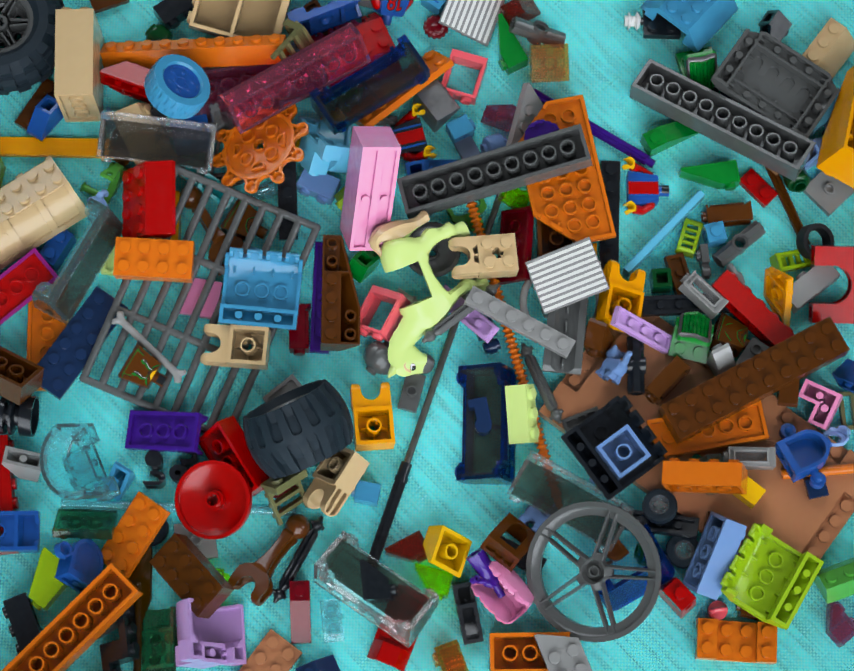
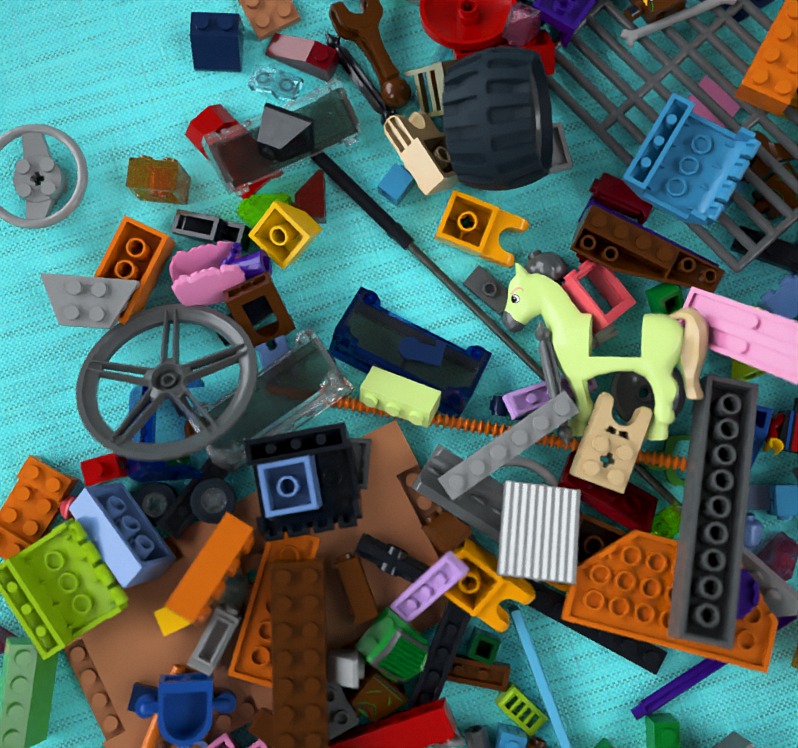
camera: 120 degrees right, 10 degrees up
tan brick [200,324,271,370] -> none
dark grey wheel [520,343,564,424] -> none
medium blue animal [595,345,633,385] -> none
torso [622,157,669,215] -> none
light grey window [678,270,729,320] -> none
dark grey plate [695,244,711,279] -> none
none -> clear pink slope [501,2,542,47]

